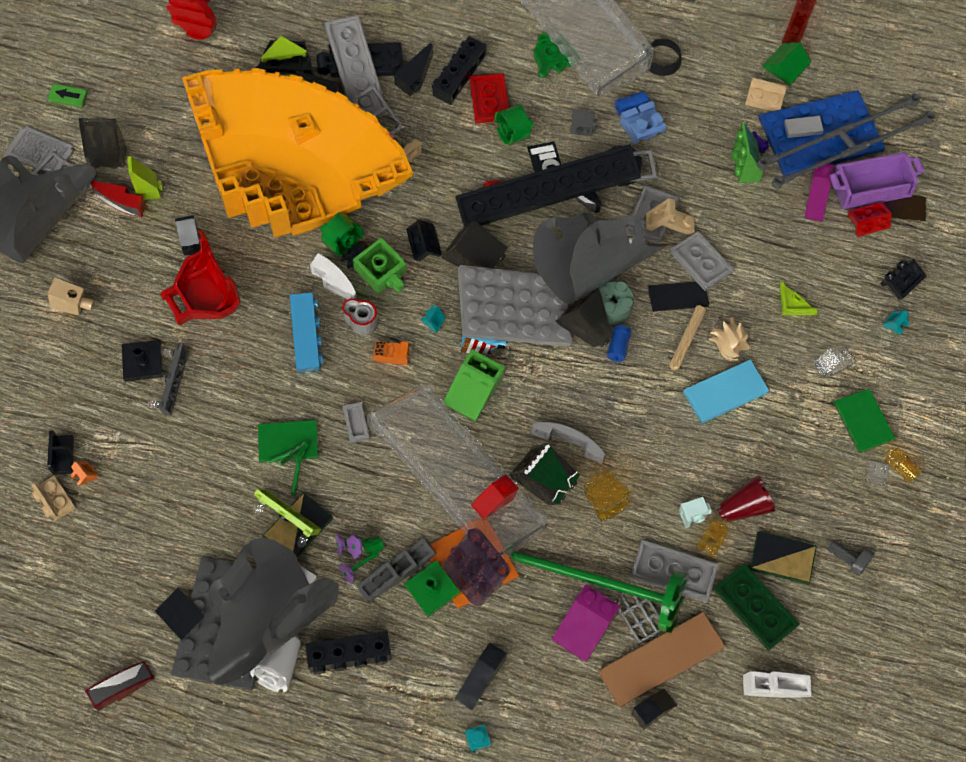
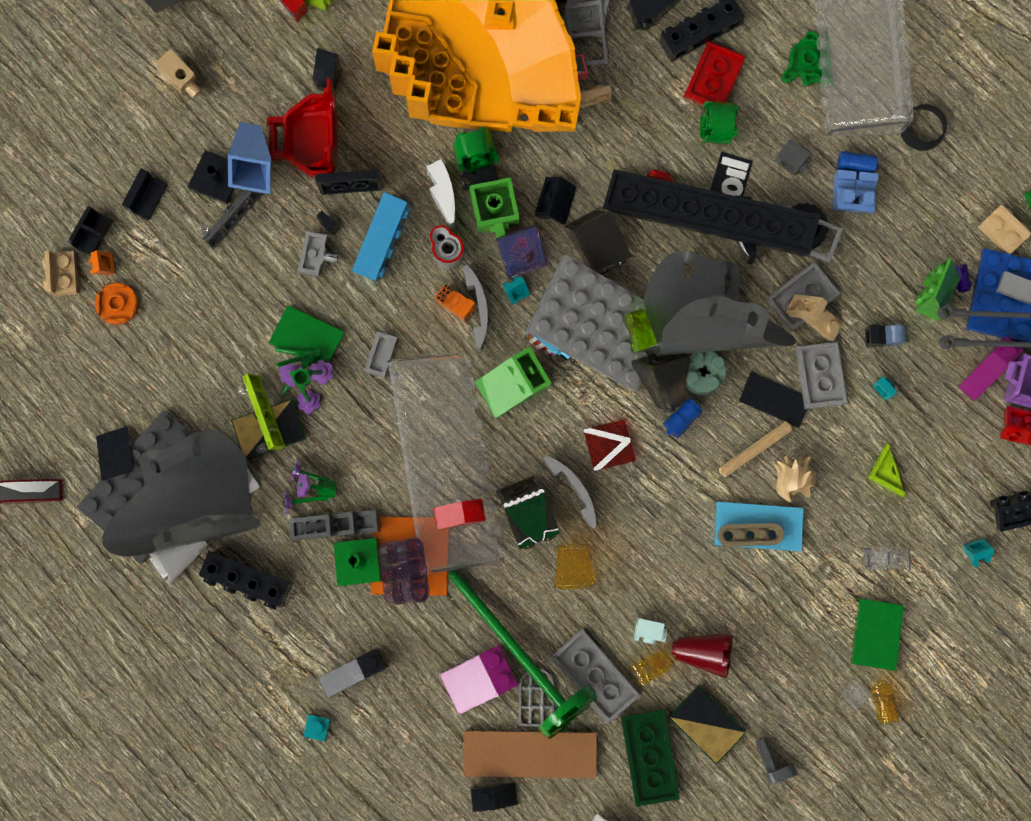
camera: 30 degrees right, 15 degrees up
none -> orange tile [95,282,139,325]
none -> black panel [122,168,167,220]
none -> medium blue slope [228,122,272,194]
none -> medium lavender plant [279,360,333,414]
none -> light grey plate [298,231,338,277]
none -> black tile [315,170,383,195]
none -> black tile [317,211,339,235]
none -> light grey slope [463,265,488,352]
none -> clear purple tile [495,225,548,279]
none -> clear red tile [583,419,636,472]
none -> clear neon green leg [624,309,657,353]
none -> dark tan plate [717,523,784,547]
none -> leg [865,325,907,348]
none -> teal plate [872,376,897,401]

